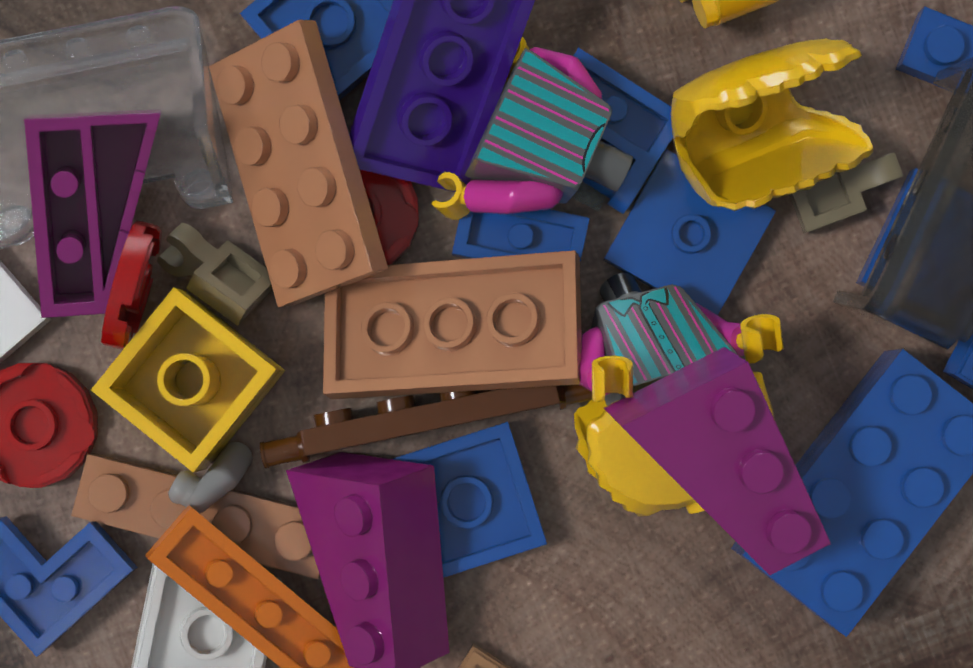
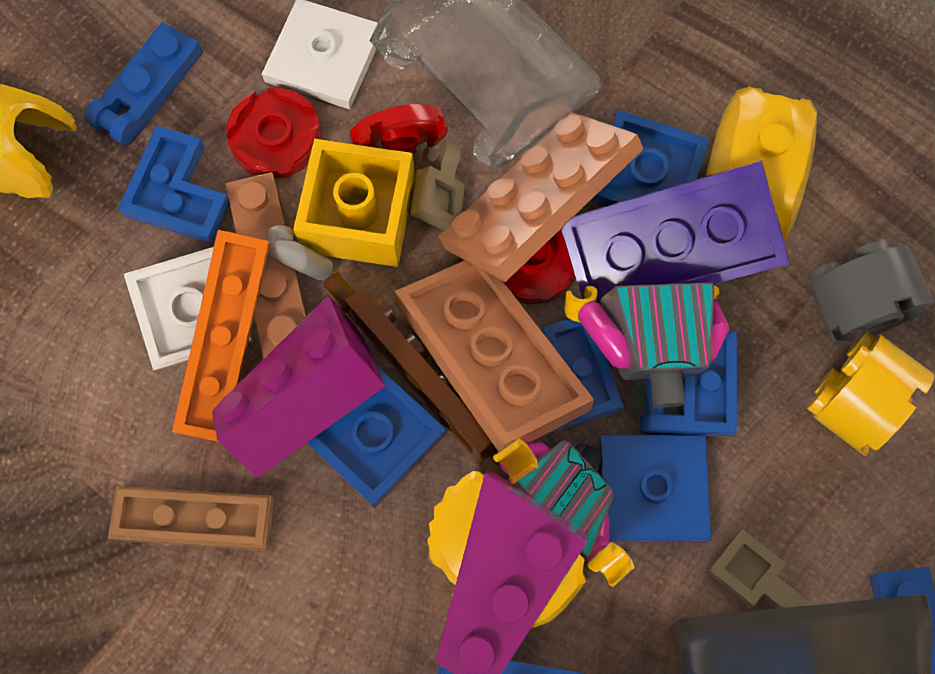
camera: 65 degrees right, 15 degrees down
magenta wedge [24,109,161,318] -> none
yellow animal [671,38,873,211] -> none

